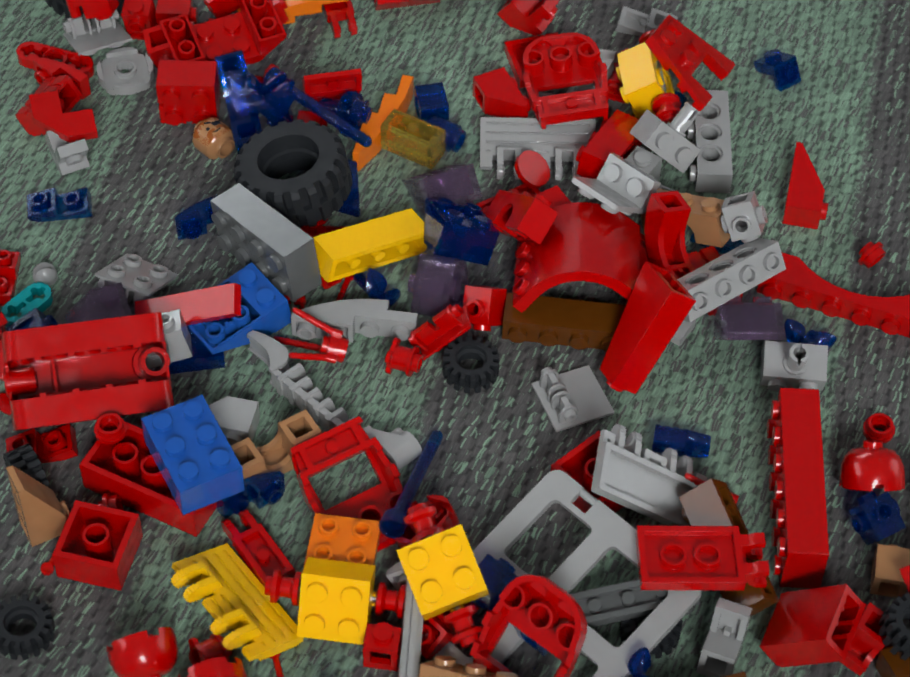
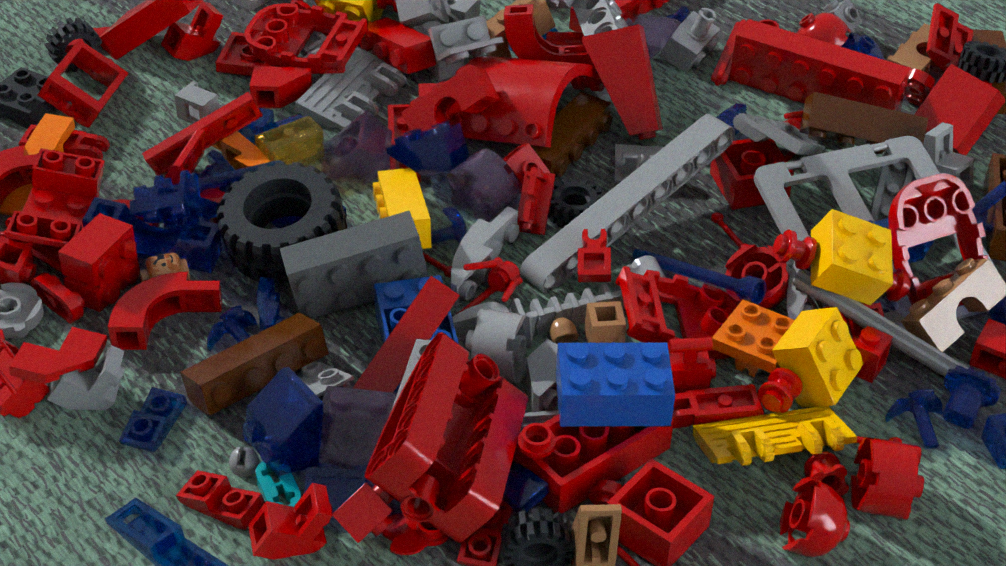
camera: 65 degrees left, 10 degrees down
clear blue plate [349,99,373,127] -> none
red brick [385,337,423,377] -> none
red piece [515,150,550,188] -> none
red tile [635,526,770,591] -> none
none -> red plate [30,272,85,324]
none -> red arch [108,272,223,350]
none -> red tile [142,92,263,176]
none -> light grey brick [175,81,223,123]
none -> reddish brown brick [180,312,329,416]
none -> clear blue plant [207,305,258,351]
none -> clear blue slope [242,367,324,476]
none -> light grey brick [465,309,533,383]
none -> clear blue slope [502,460,550,512]
none -> light grey beam [520,114,735,294]
none -> medium nougat hinge [549,317,579,344]
none -> red plate [578,229,611,282]
none -> red brick [668,337,716,393]
none -> red axle [711,19,747,86]
none -> red hinge [711,213,749,250]
none -> red plate [905,69,935,106]

